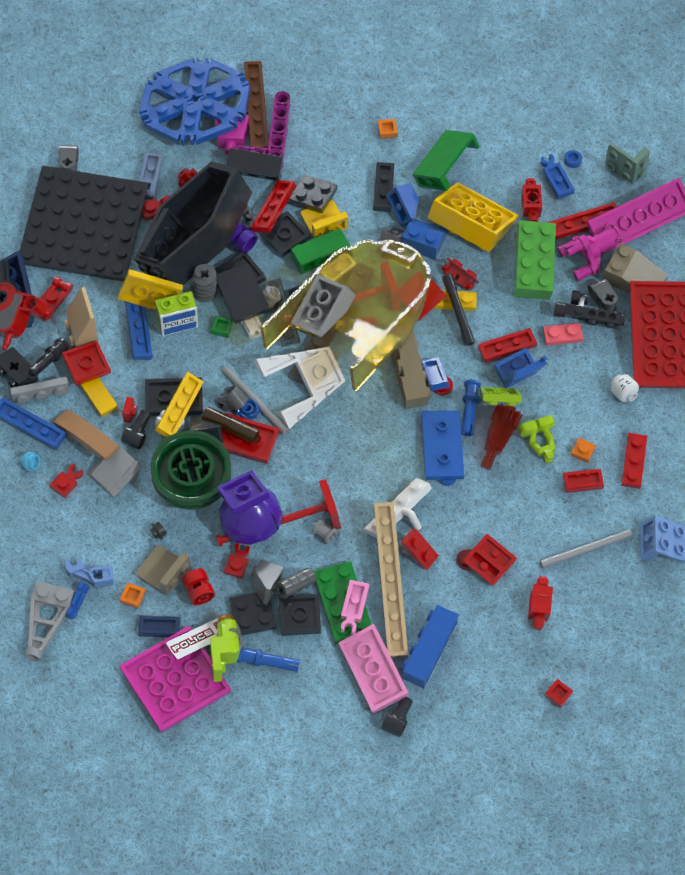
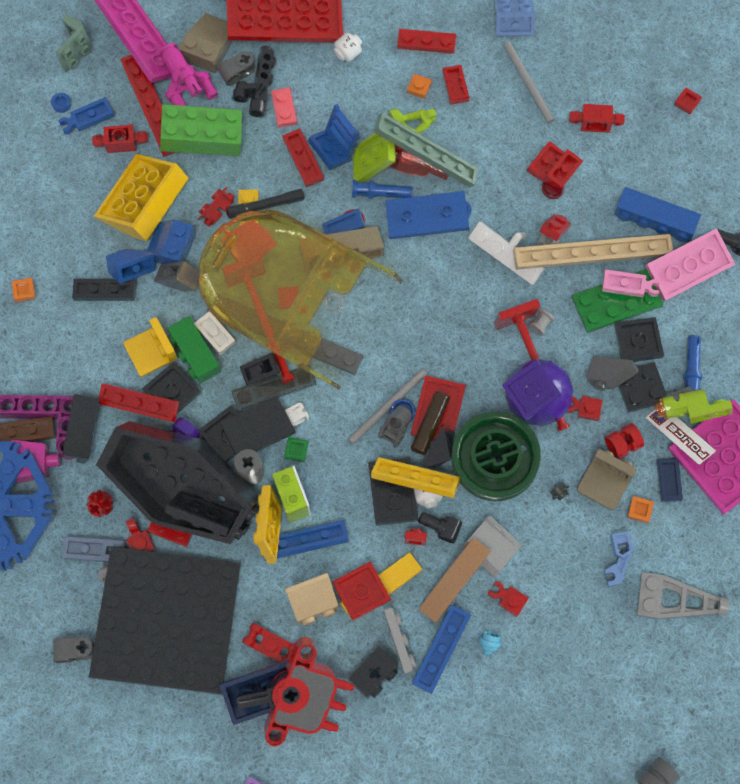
camera: 90 degrees left, 10 degrees up
black pin [26,338,69,379] -> none
blue axle [65,582,89,620] -> none
white wing [255,347,345,429] -> none
light grey plate [262,286,281,308] -> none
dark grey axle [275,567,316,599] -> none
plate [289,175,338,213] -> none
light grey slope [291,274,356,337] -> none
green panel [412,130,480,191] -> none
none -> sand green plate [374,112,478,187]

